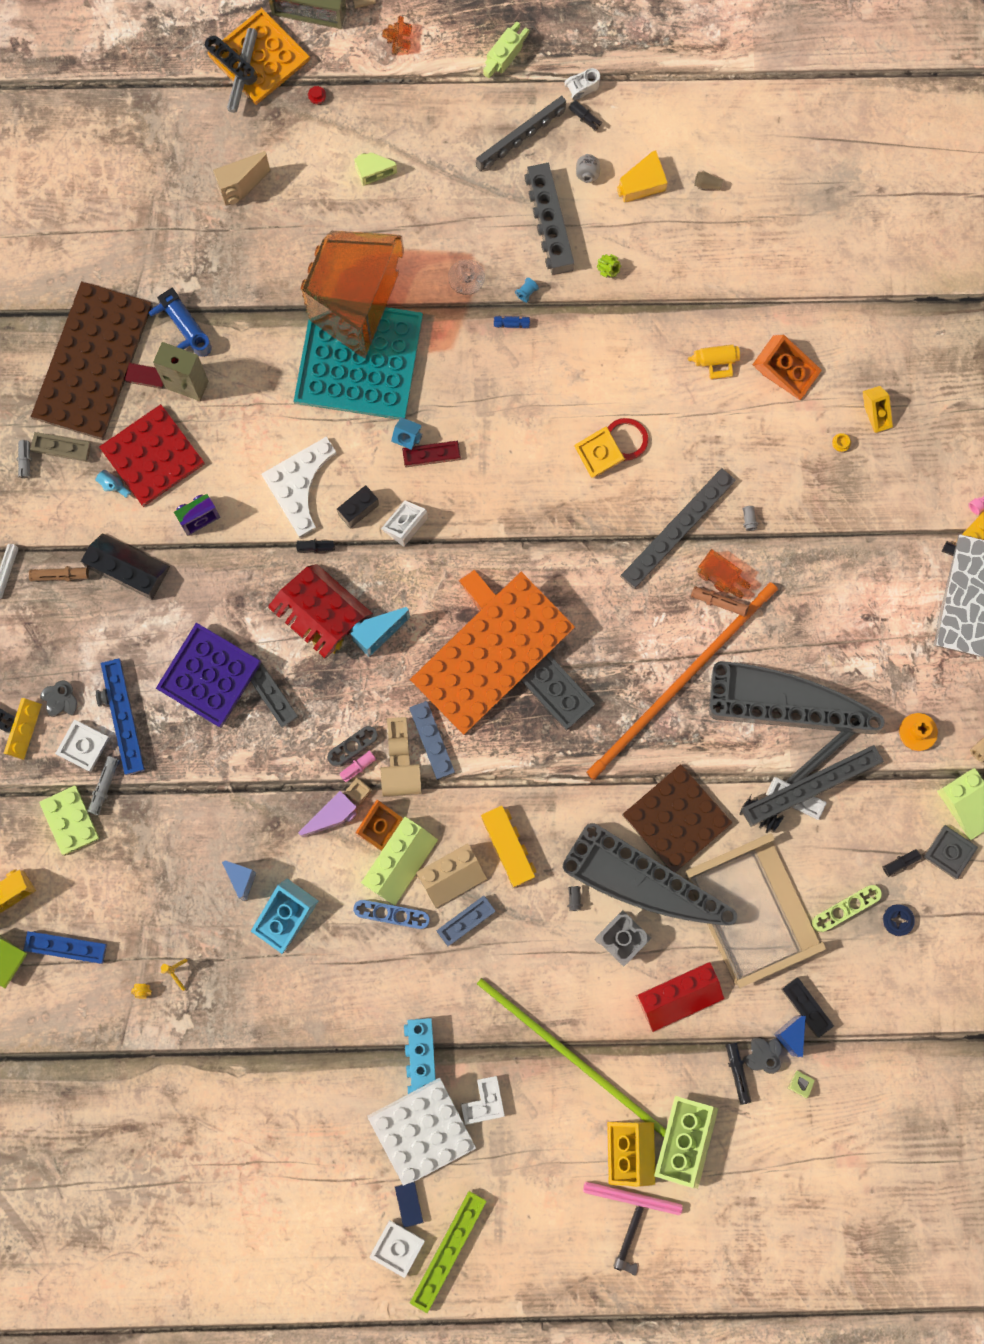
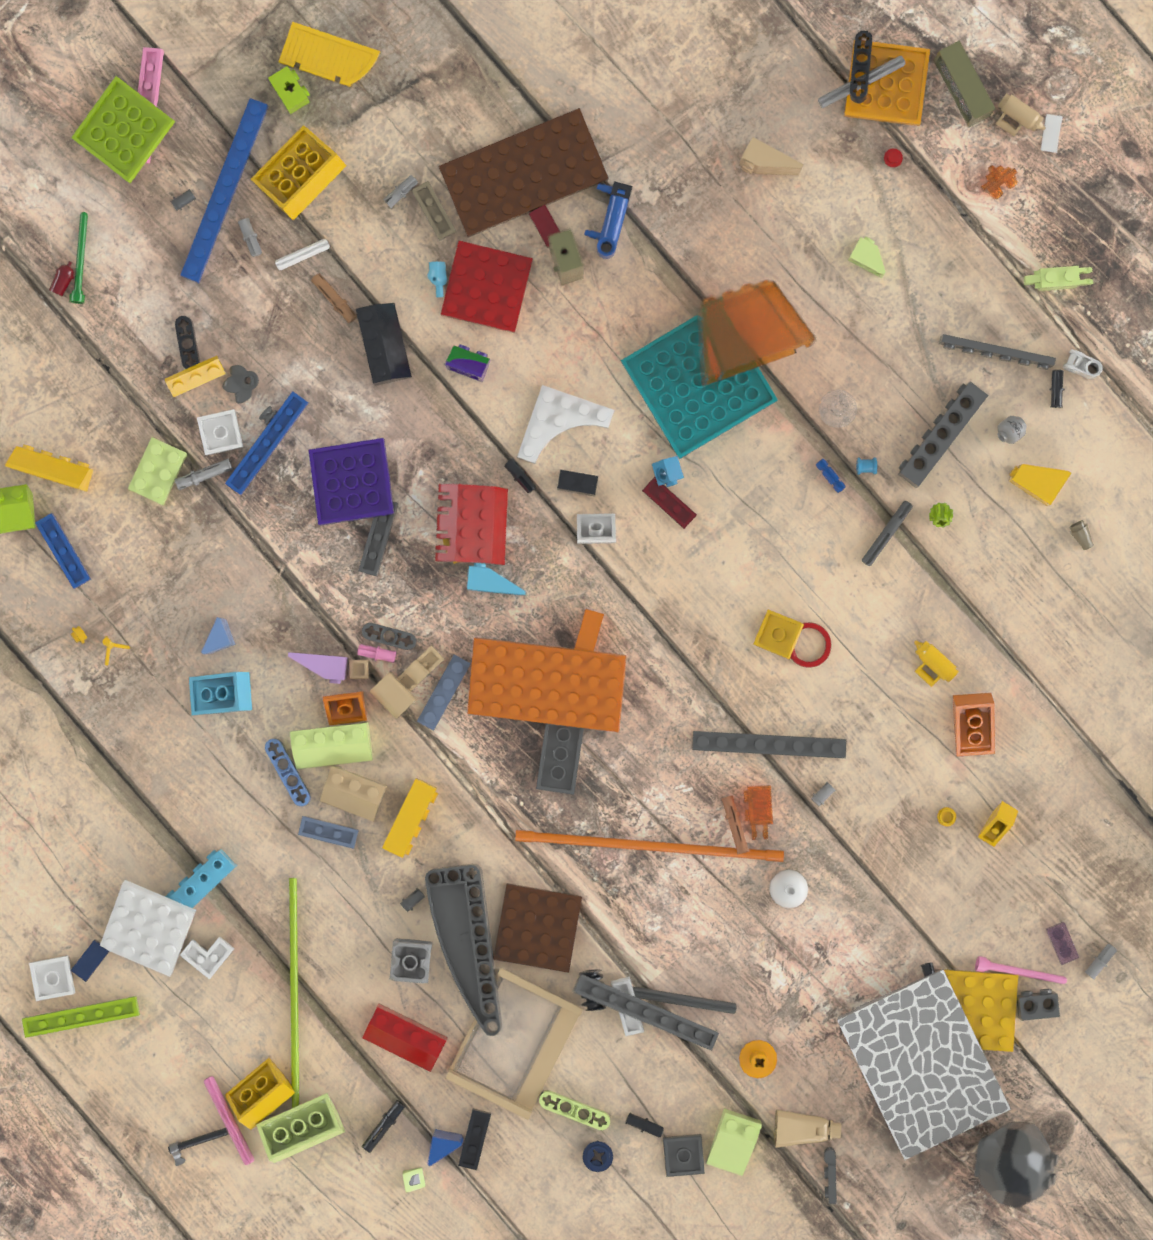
camera: 55 degrees right, 10 degrees up
dark grey beam [709,661,885,734] -> none
dark grey plate [743,1038,782,1074] -> none
none -> white cylinder [769,869,808,908]
none -> dark grey axle [862,501,913,566]

